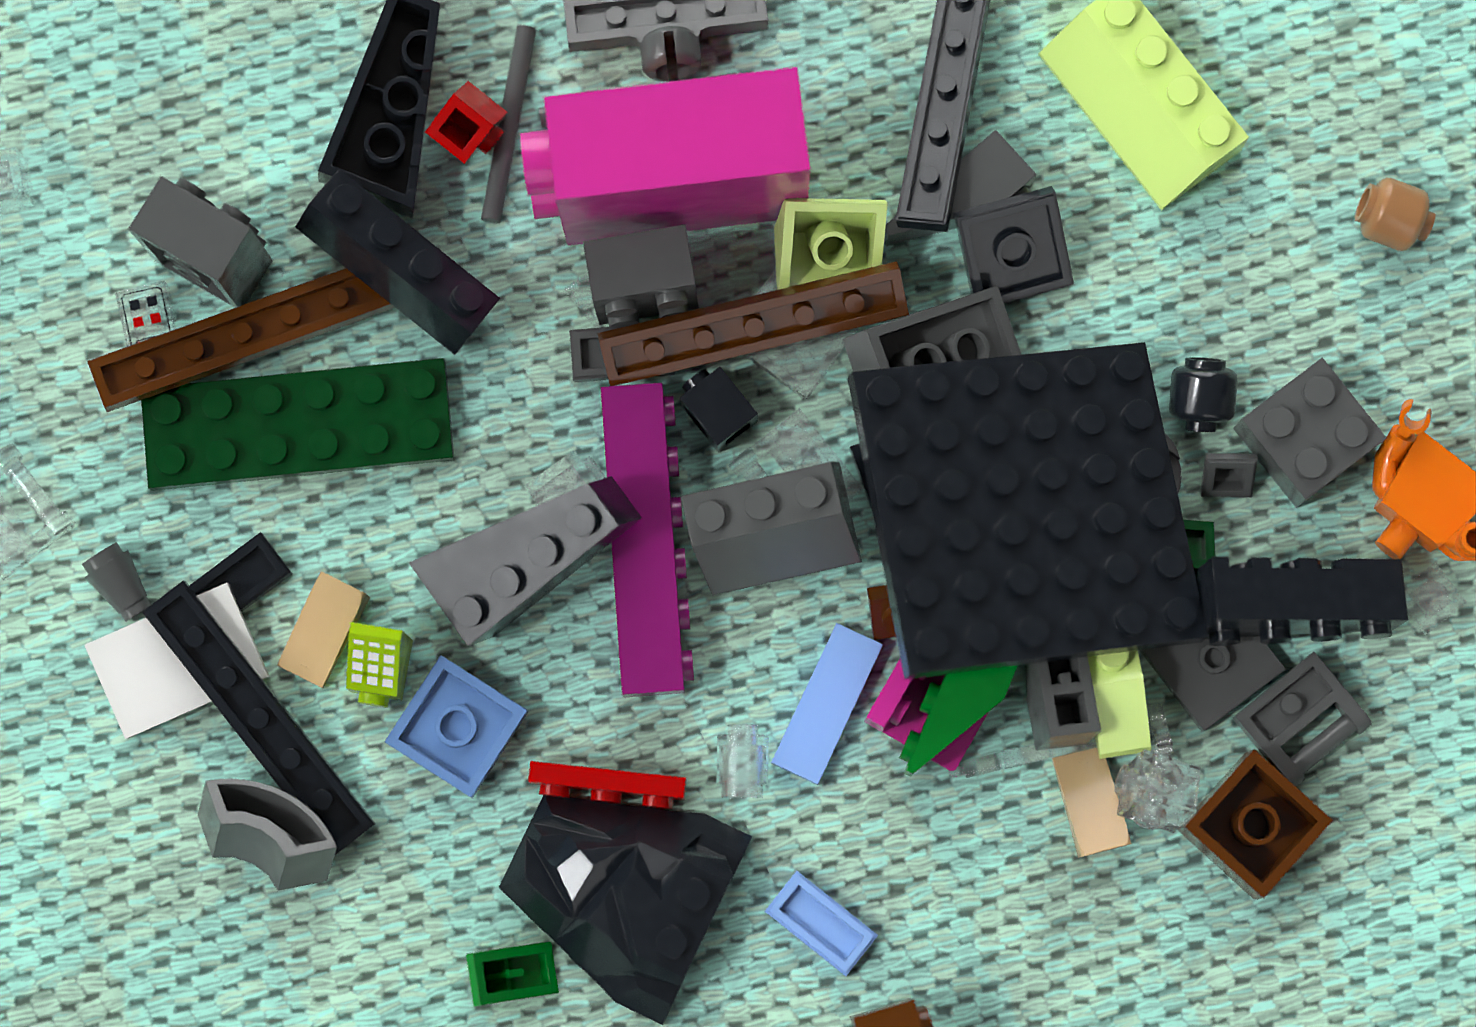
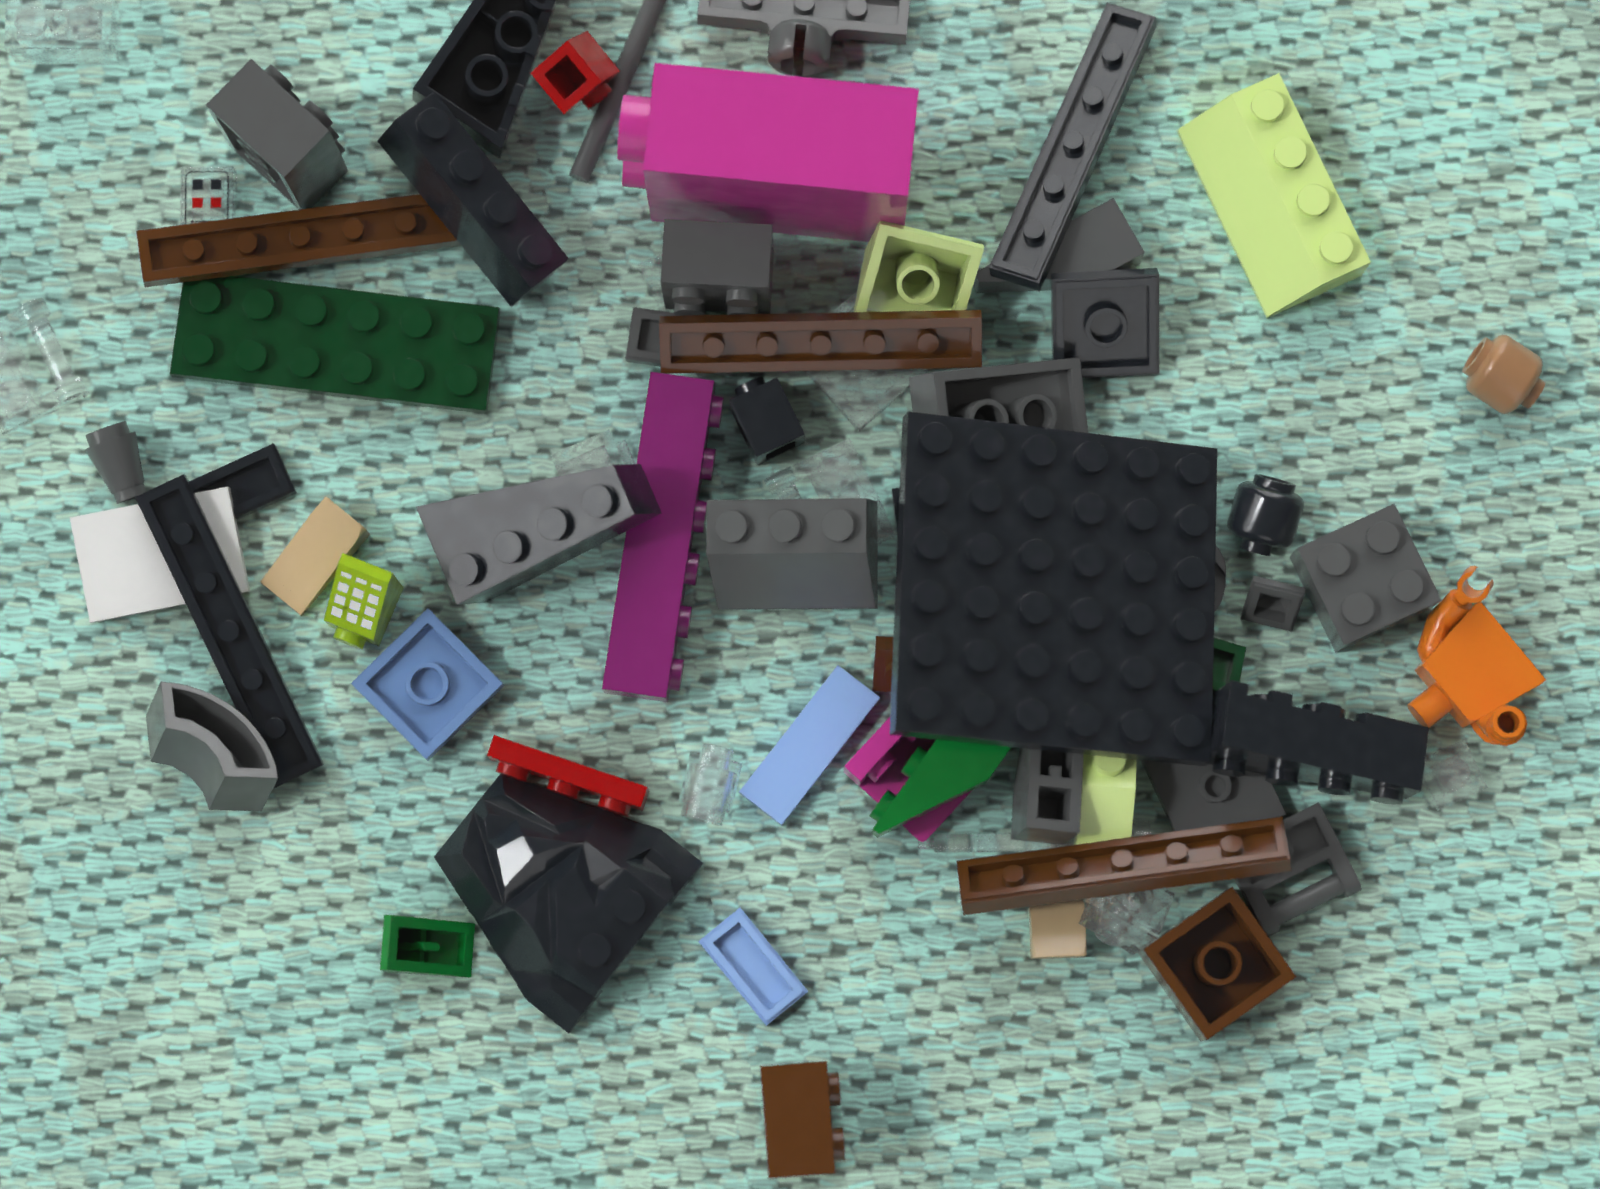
camera: 10 degrees right, 0 degrees up
none -> reddish brown tile [957,817,1291,916]

